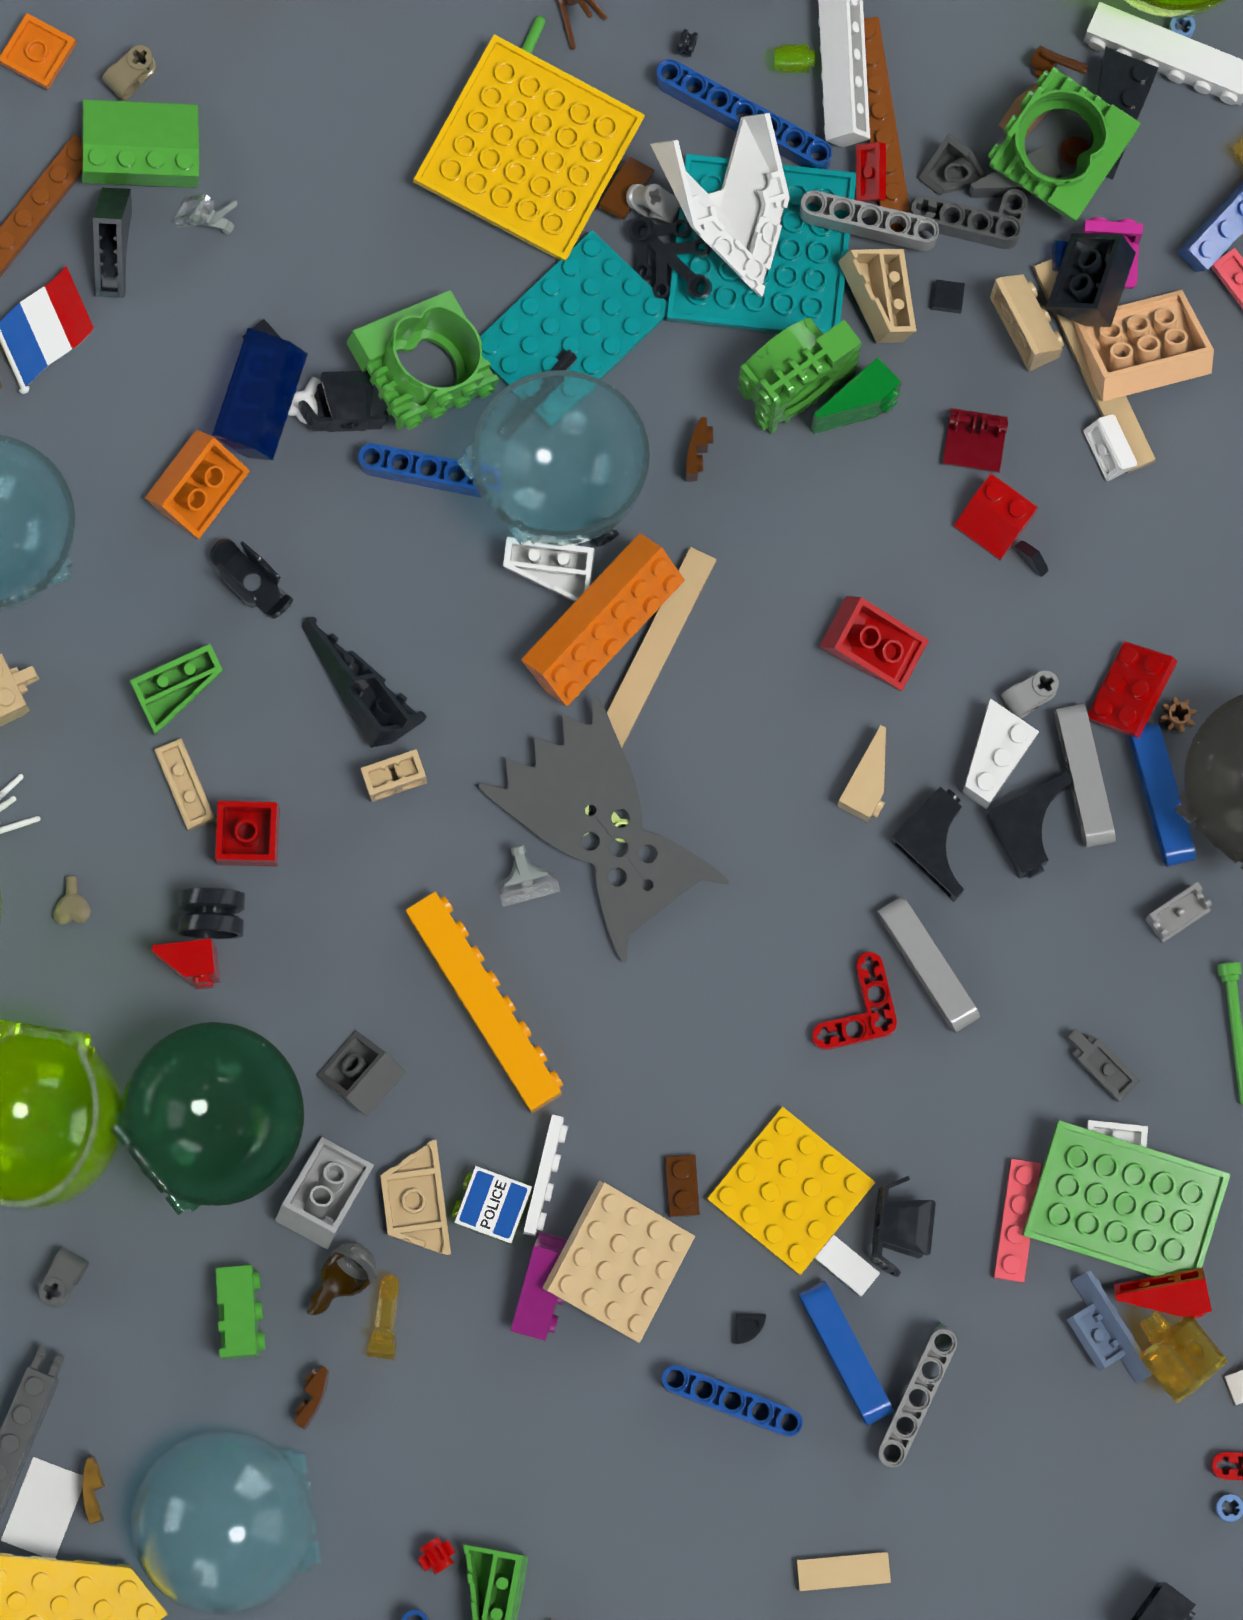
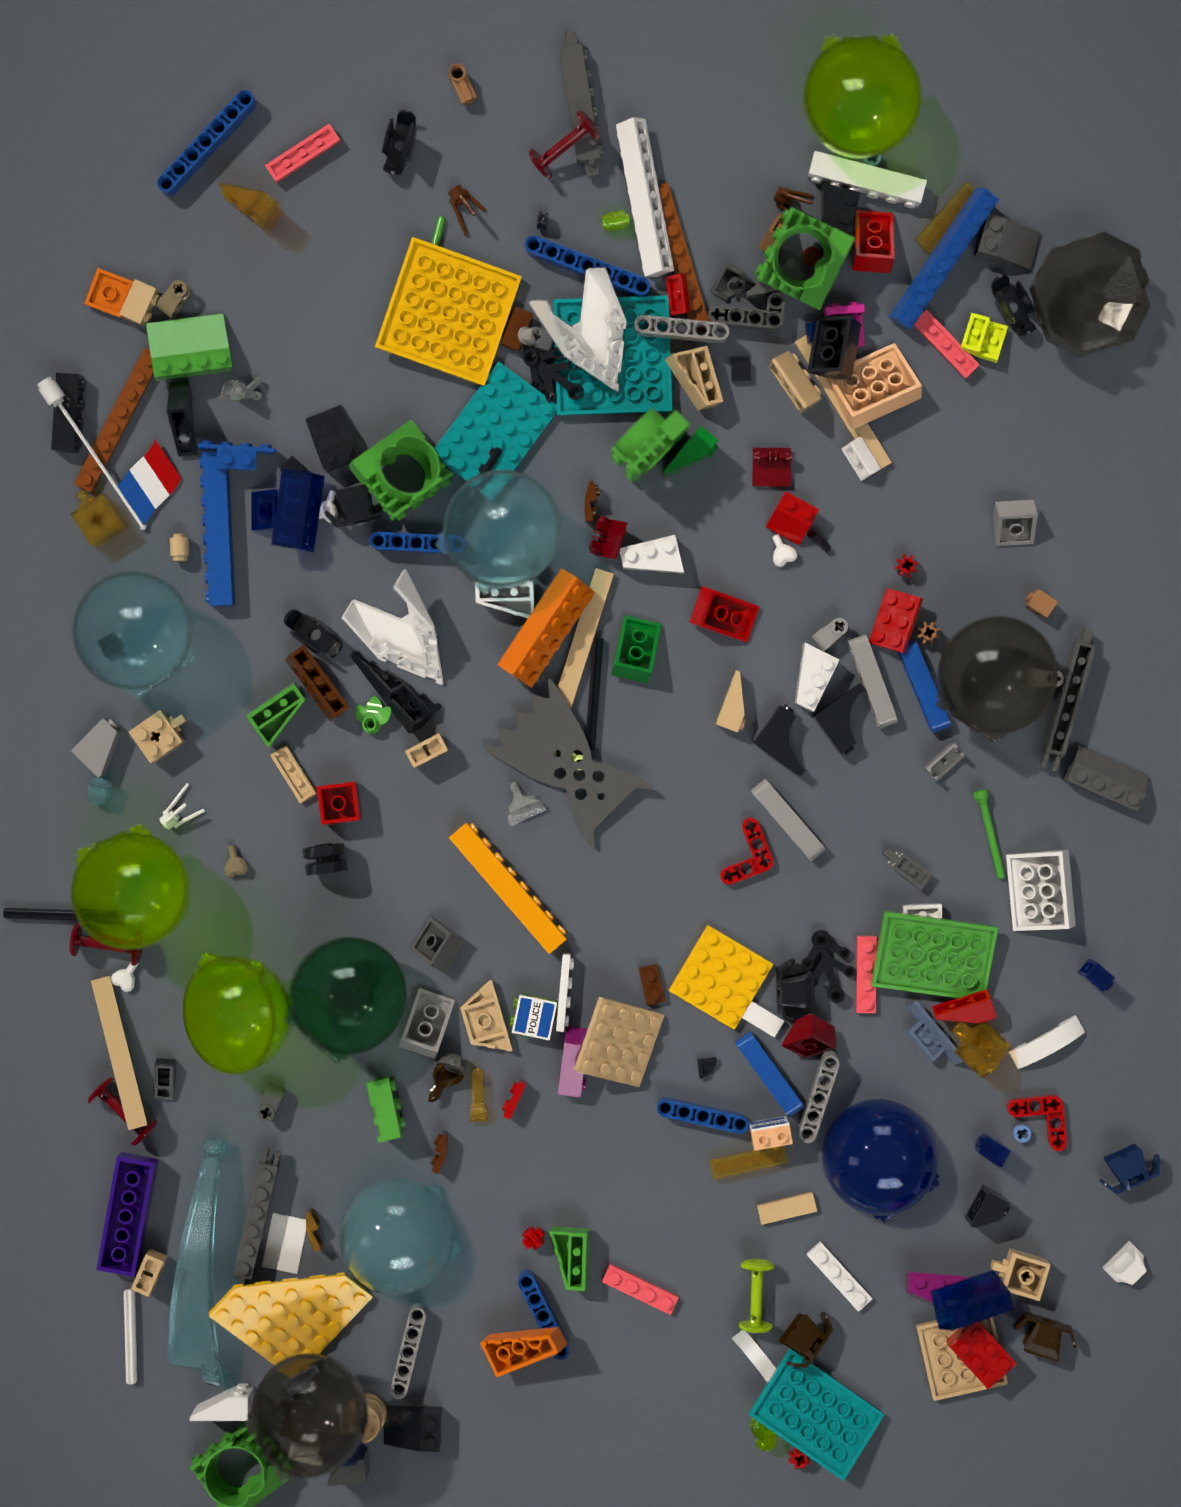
camera: 10 degrees left, 10 degrees up
orange slope [144,430,250,539] -> none
red slope [152,938,220,989] -> none
none -> tan brick [119,279,160,327]
none -> tan brick [169,534,190,562]
none -> blue bracket [197,440,276,471]
none -> blue brick [199,451,235,607]
none -> clear blue slope [251,489,282,531]
none -> reddish brown brick [285,645,349,722]
none -> black slope [306,405,361,473]
none -> white windscreen [342,569,444,686]
none -> bright green plate [355,696,392,734]
none -> red plate [501,1079,526,1120]
none -> black axle [586,637,604,751]
none -> dark red hinge [588,516,628,560]
none -> green slope [611,615,661,684]
none -> white wedge [619,535,684,574]
none -> clear yellow plate [709,1146,788,1180]
none -> light nougat piece [749,1116,793,1151]
none -> white rock [772,534,797,567]
none -> dark red slope [782,1014,836,1059]
none -> black plant [801,930,855,1003]
none -> clear blue windscreen [822,1099,940,1223]
none -> red slope [852,210,895,274]
none -> red gear [894,554,919,578]
none -> clear blue slope [975,1133,1011,1168]

